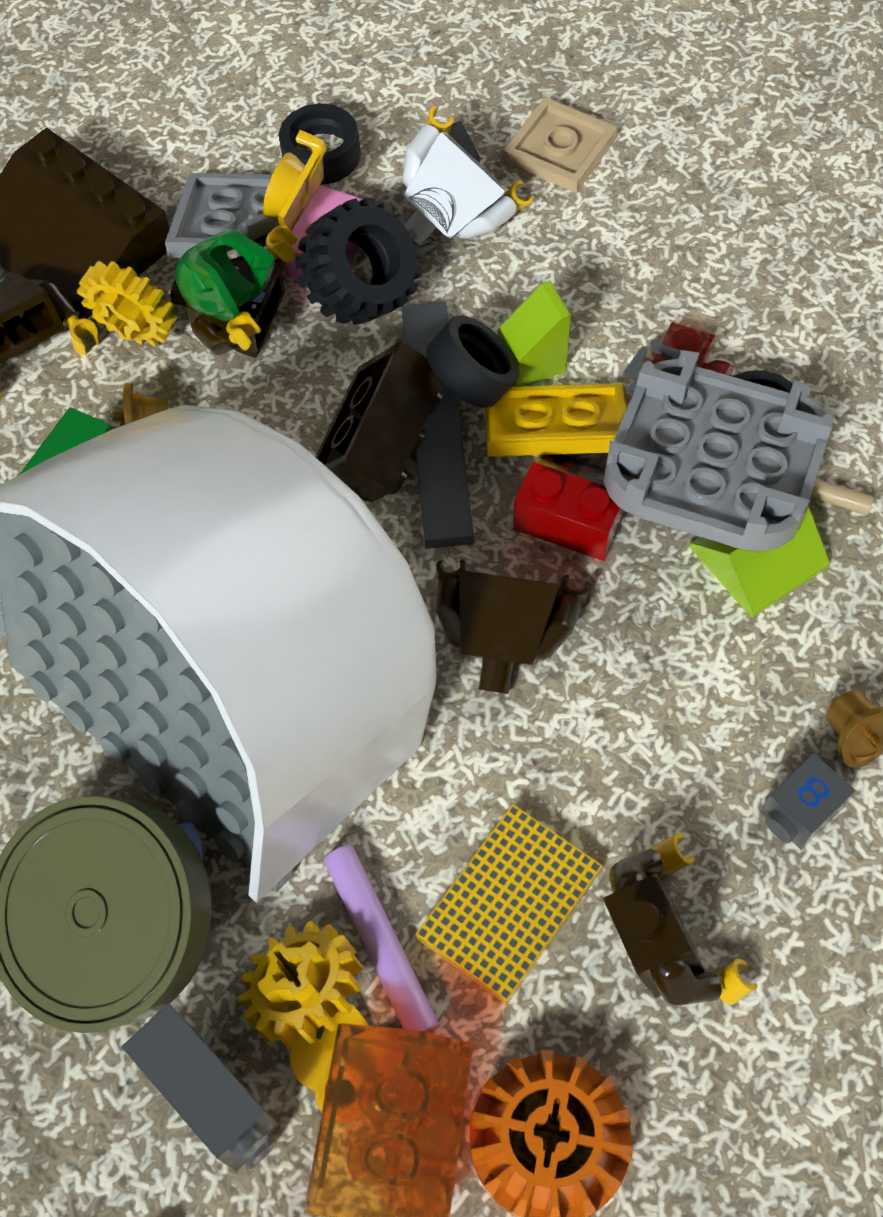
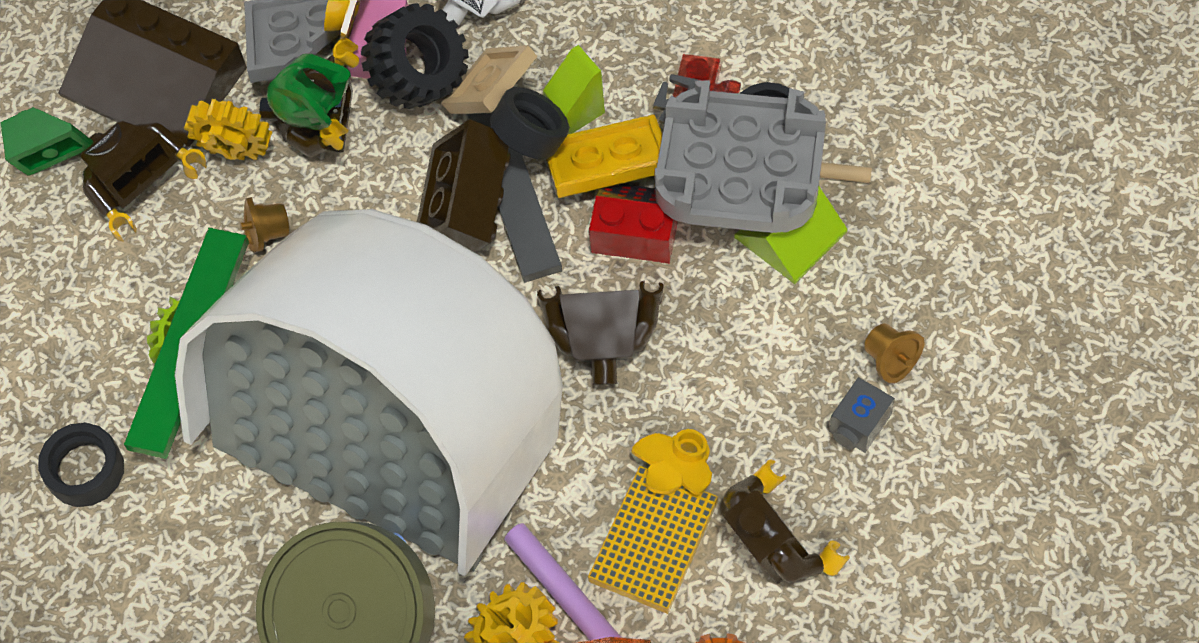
camera: 10 degrees left, 0 degrees up
none -> tan tile [441,45,538,114]
none -> yellow plate [631,429,712,495]

